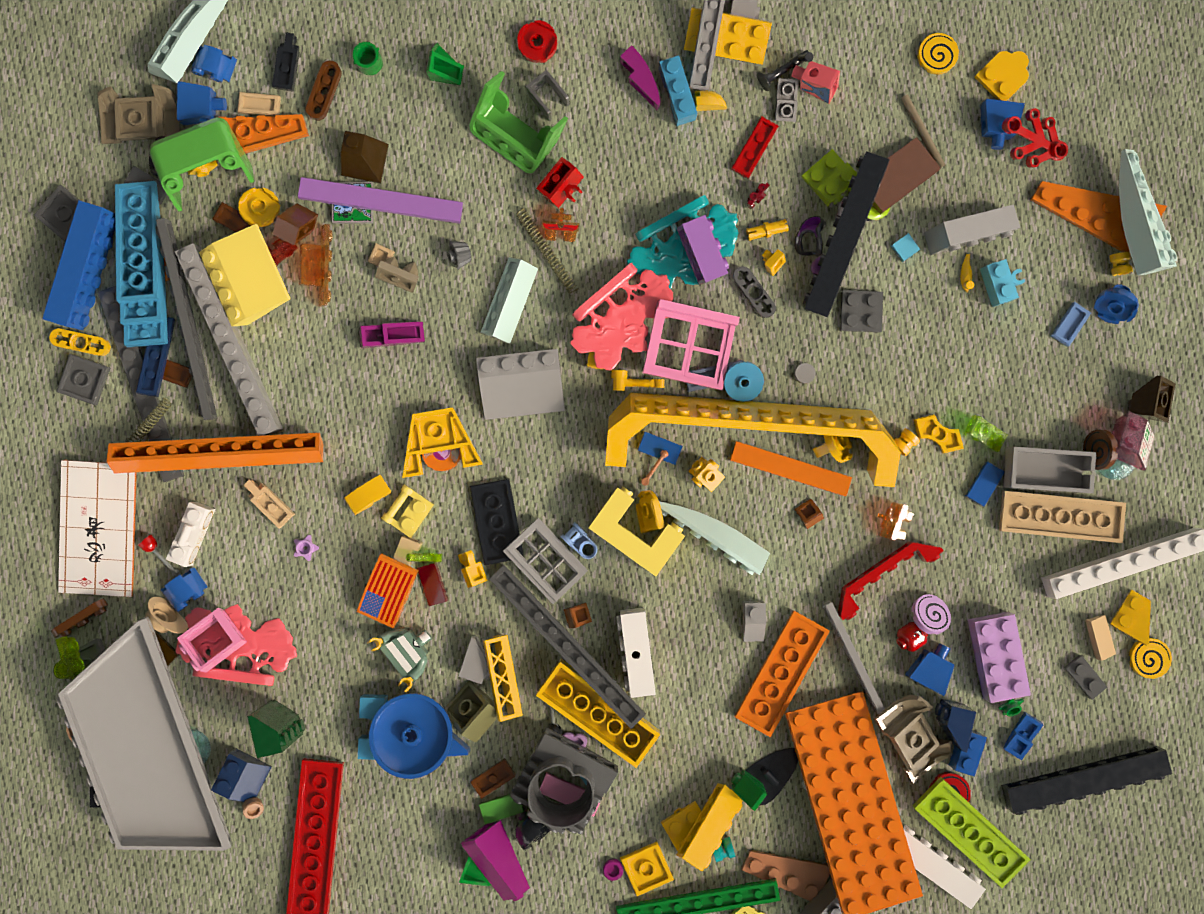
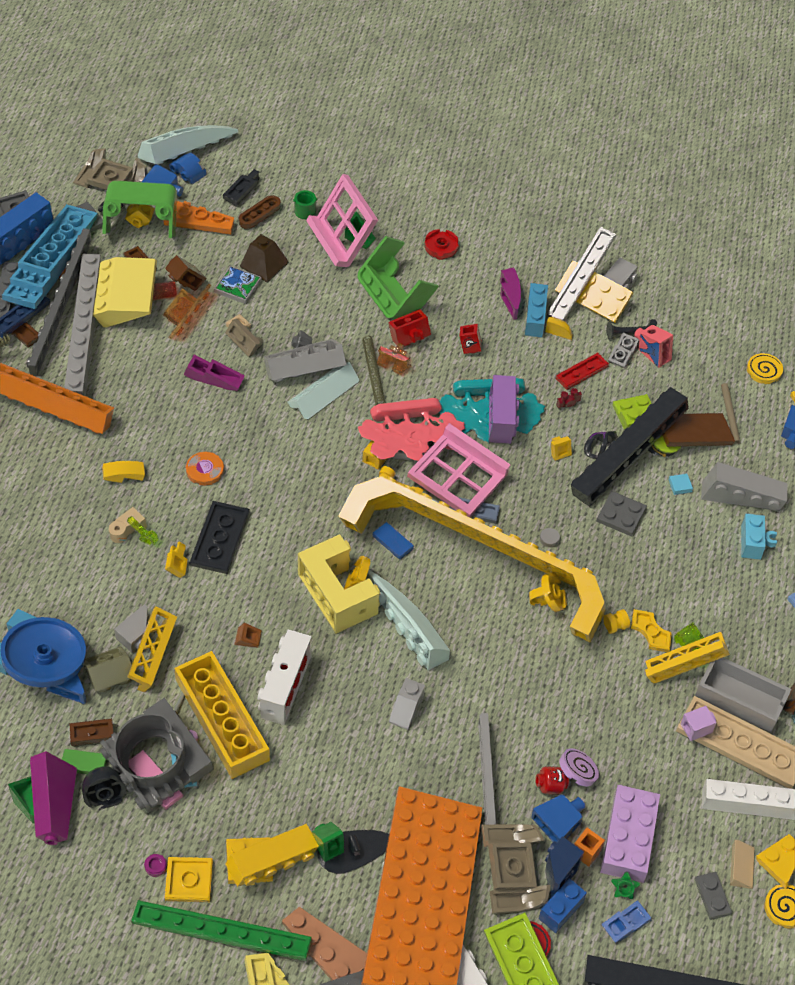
camera: 25 degrees right, 35 degrees down
tan tile [237,92,281,116] -> none
yellow tile [238,187,280,227] -> none
tan hinge [244,479,295,529] -> none
lavender plate [294,535,319,561] -> none
medium lavender tile [298,177,463,224] -> none
slope [356,554,419,629] -> none
sand green torso [367,628,432,692] -> none
light yellow plate [381,484,434,538] -> none
yellow wing [402,407,484,478] -> none
dark red slope [417,562,448,606] -> none
light grey slope [476,349,565,420] -> none
dark grey plate [490,565,646,729] -> none
light grey piece [503,518,588,604] -> none
flat silver piece [526,70,570,121] -> none
light blue piece [561,522,598,559] -> none
nougat hinge [641,450,668,486] -> none
yellow brick [688,457,725,492] -> none
teal wheel [713,837,736,863] -> none
dark azure plate [723,361,764,402] -> none
orange tile [730,441,852,497] -> none
dark grey beam [733,266,776,318] -> none
orange plate [734,610,830,737] -> none
yellow pin [746,219,789,241] -> none
dark orange slope [794,499,824,529] -> none
red slope [837,541,944,620] -> none
clear orange hips [878,502,913,541] -> none
yellow bar [960,254,974,293] -> none
blue tile [965,462,1005,507] -> none
none -> light grey wedge [263,339,346,382]
none -> bright pink window [306,174,378,267]
none -> red brick [459,324,482,354]
none -> orange brick [574,828,605,867]
none -> yellow fence [645,632,730,683]
none -> lavender brick [681,706,716,741]

